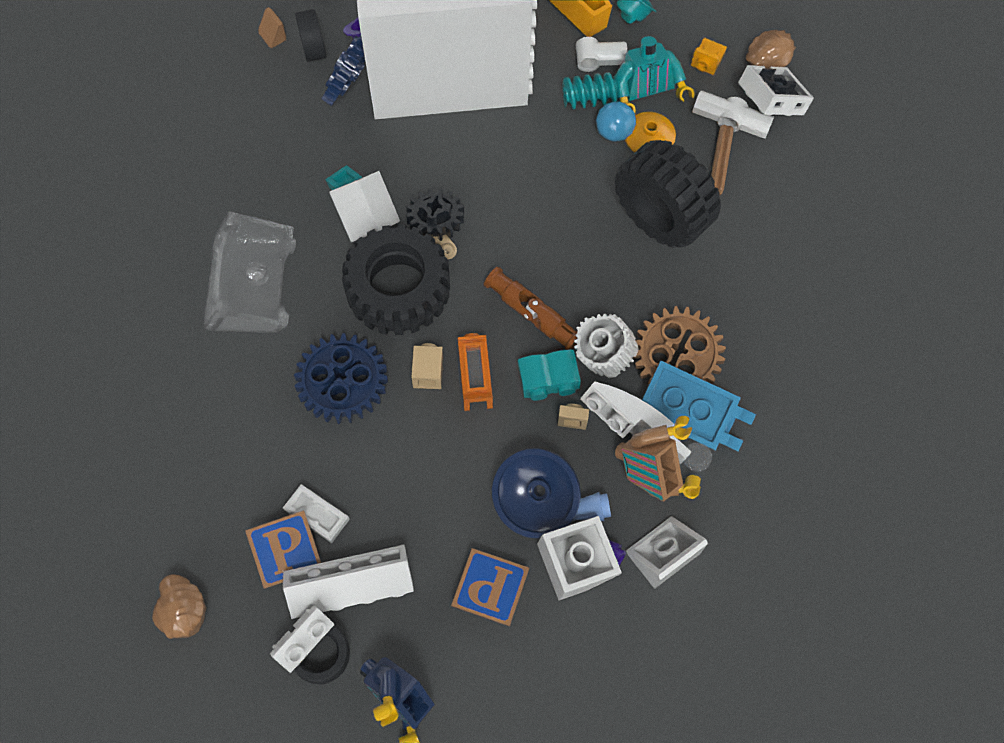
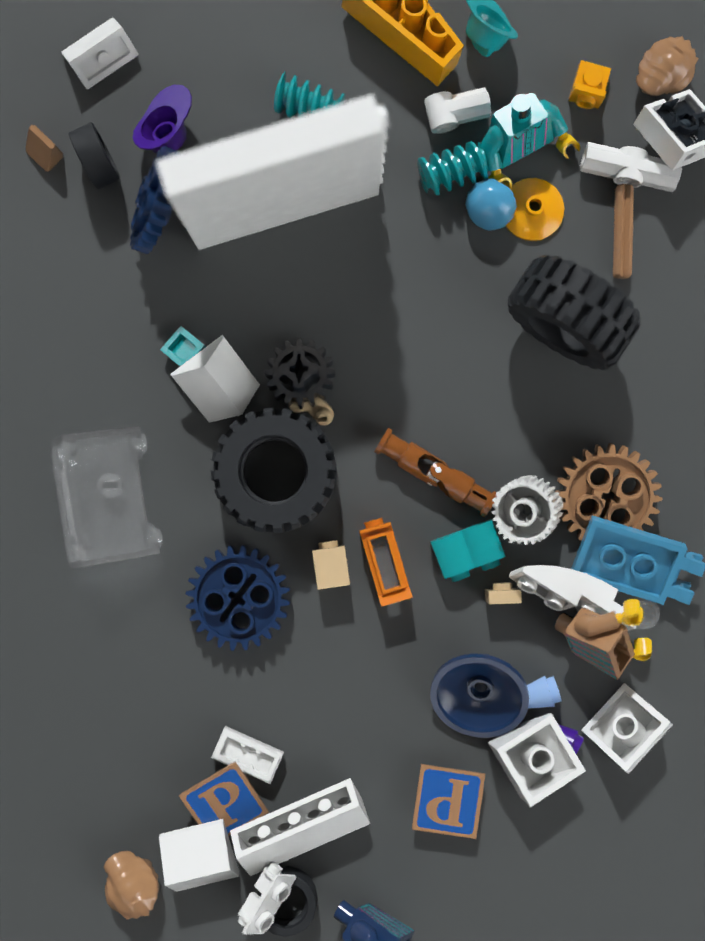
camera: 10 degrees left, 20 degrees up
none -> white slope [159,819,239,892]

